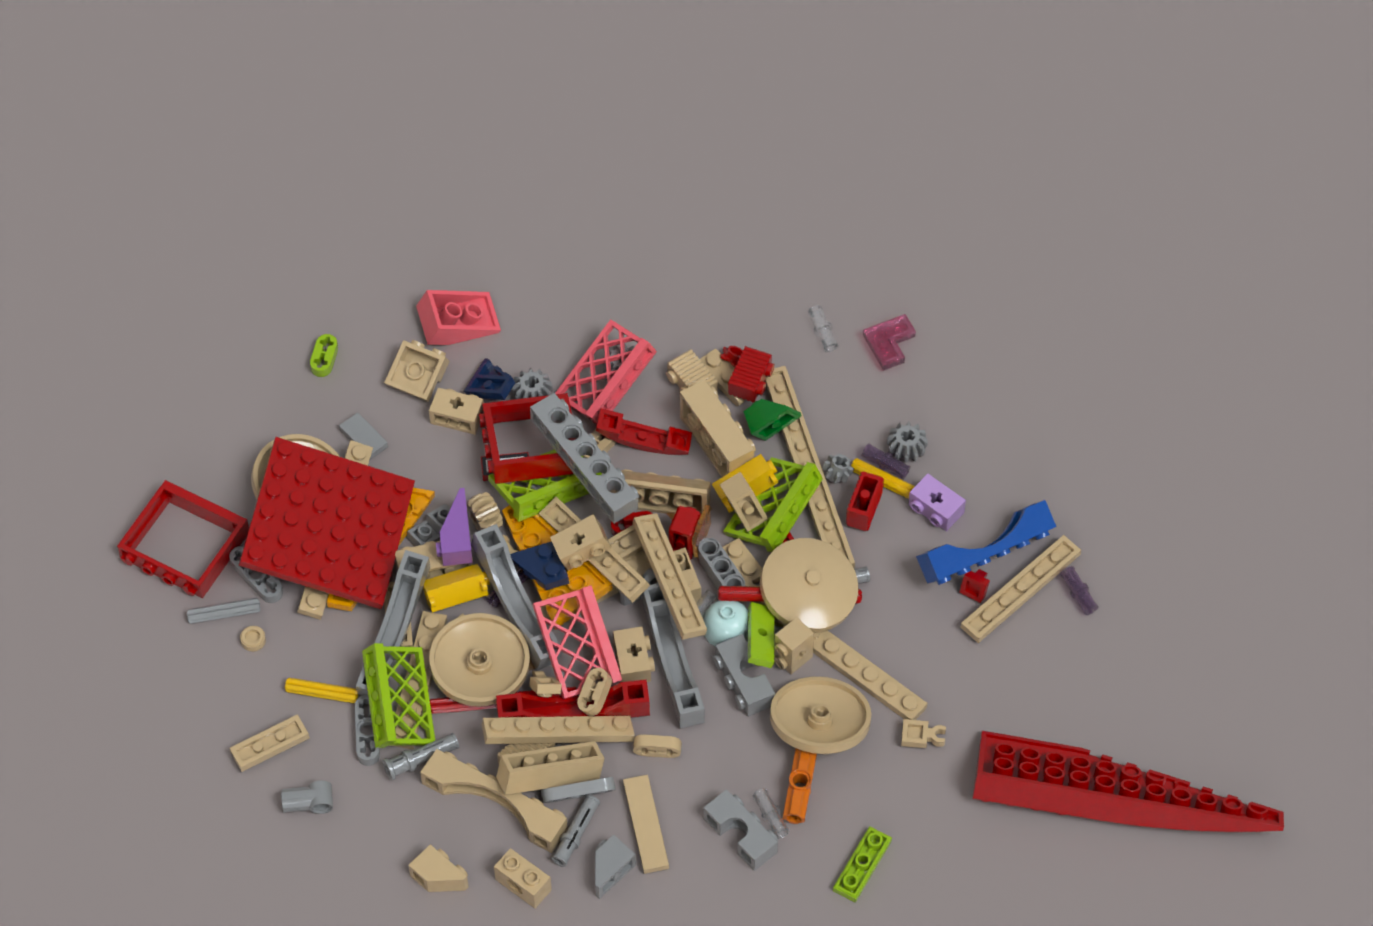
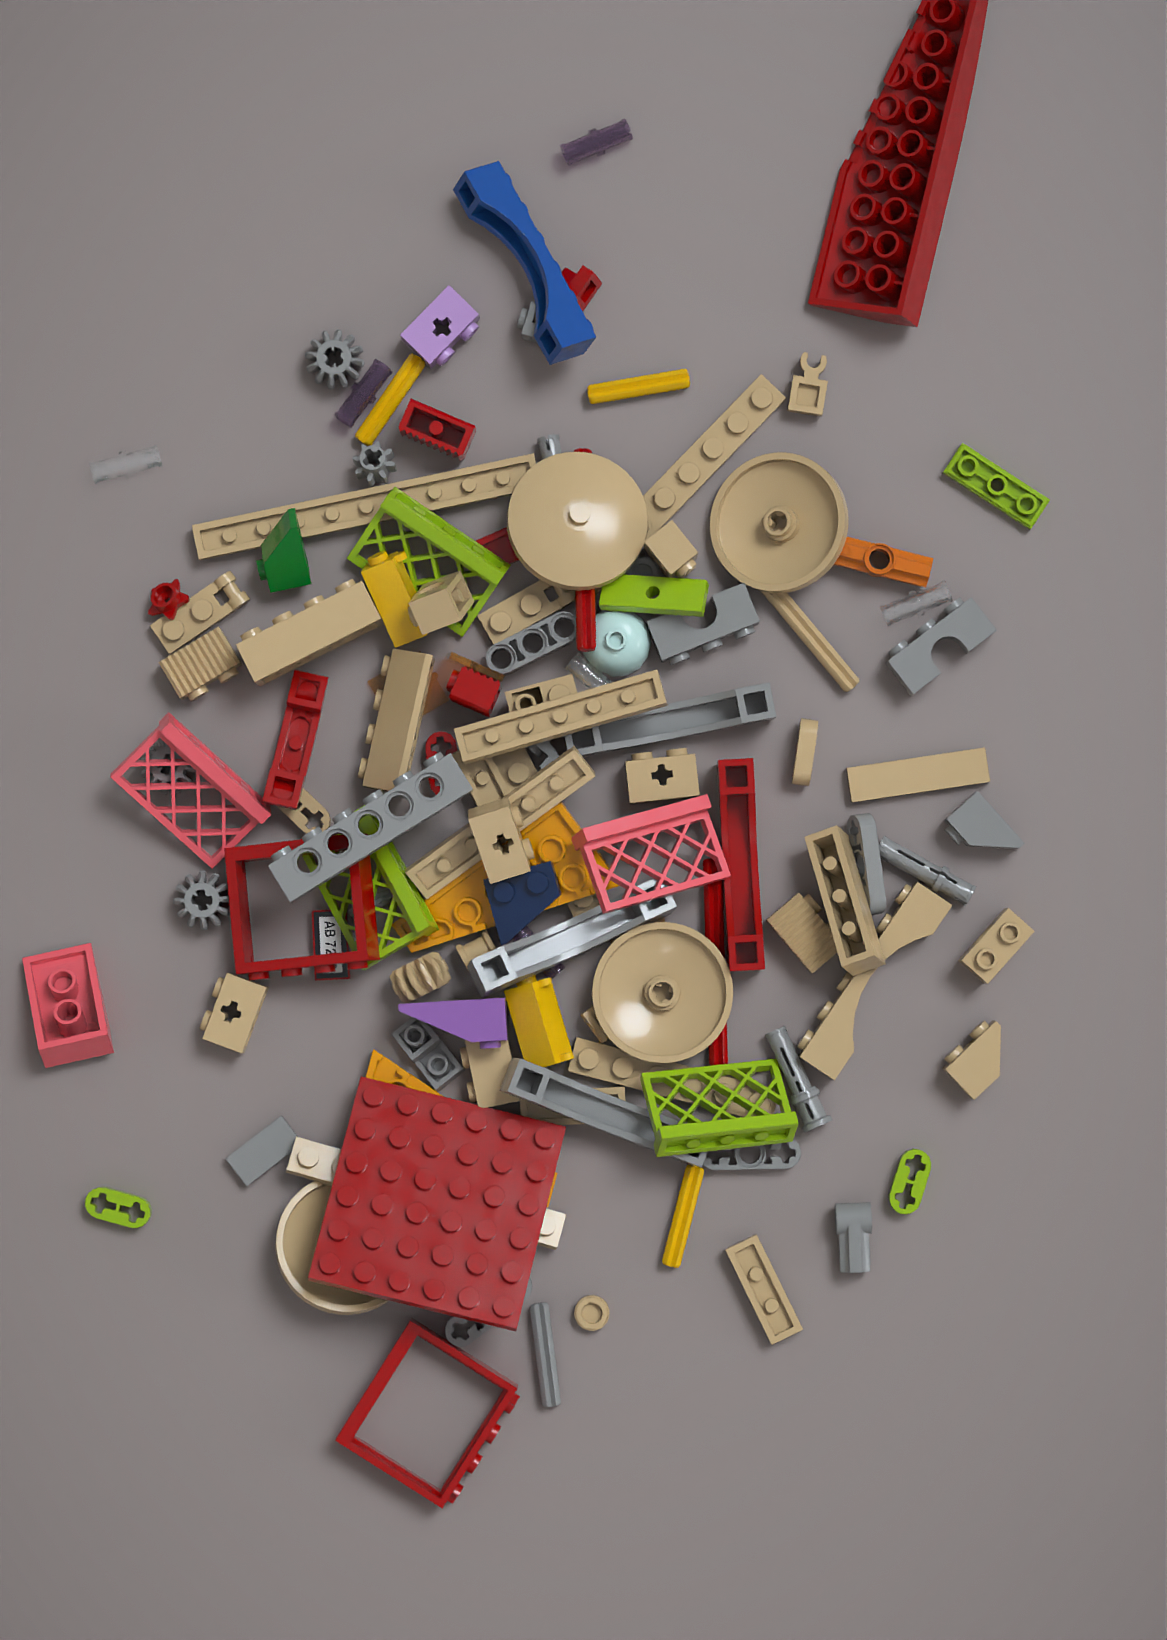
camera: 85 degrees left, 30 degrees up
tan plate [384,340,450,402] -> none
dark blue wing [464,358,515,400] -> none
tan plate [481,716,635,744] -> none
tan plate [529,671,562,697] -> none
tan beam [577,668,612,716] -> none
red brick [728,346,775,403] -> none
clear pink plate [863,314,916,371] -> none
tan plate [961,535,1081,643] -> none
none -> yellow axle [587,369,690,404]
none -> tan axle [761,591,859,692]
none -> lime beam [888,1148,931,1214]

